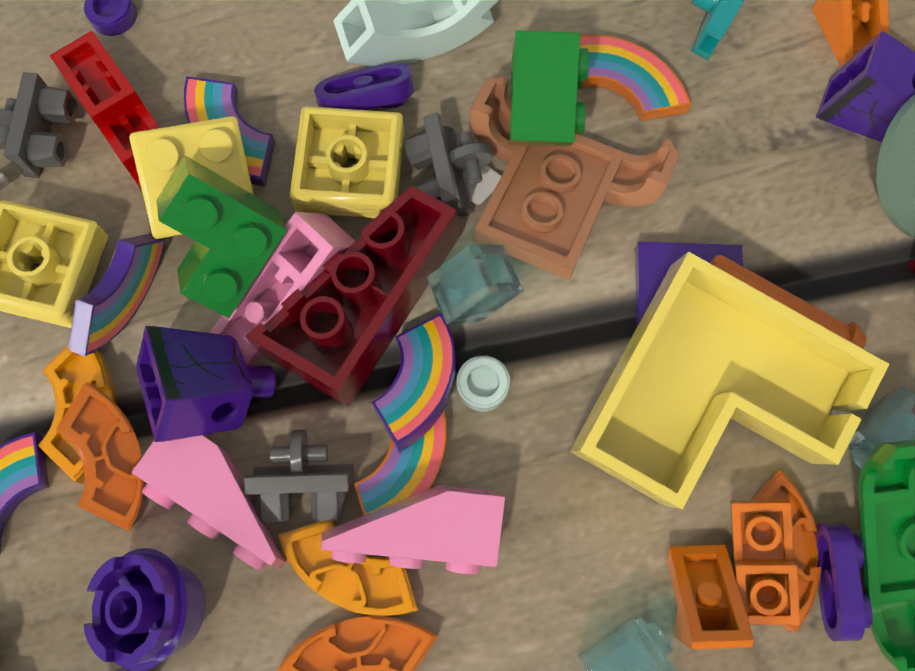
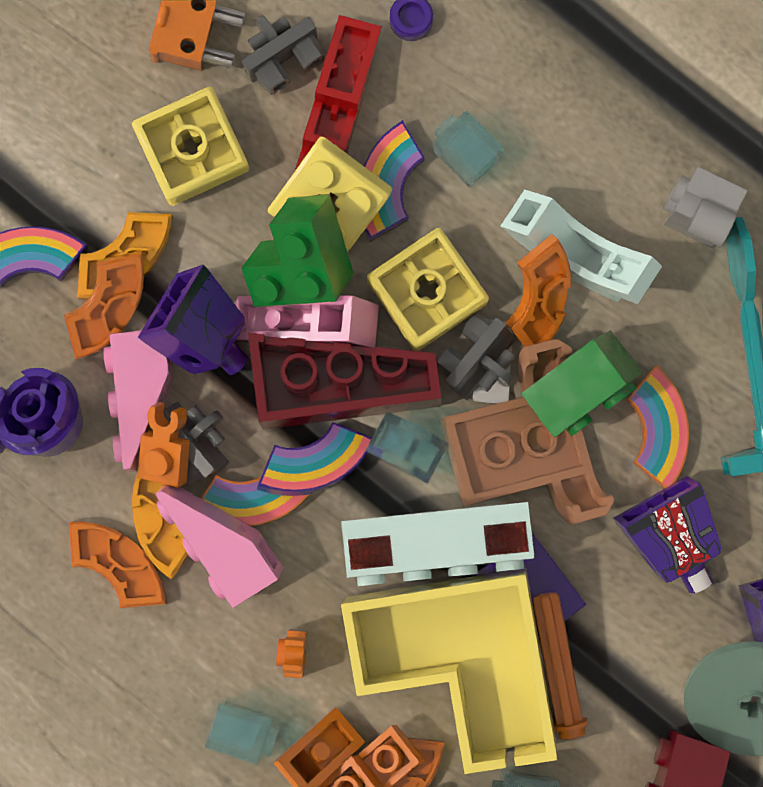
camera: 50 degrees right, 10 degrees up
tile [69,233,166,356] -> none
dark purple plate [314,63,415,110] -> none
light aqua tile [457,356,510,412] -> none
none -> orange plate [138,402,190,488]
none -> orange plate [276,629,308,678]
none -> light aqua piece [341,502,534,586]
none -> clear light blue brick [433,110,504,188]
none -> orange tile [505,234,572,347]
none -> torso [613,476,722,593]

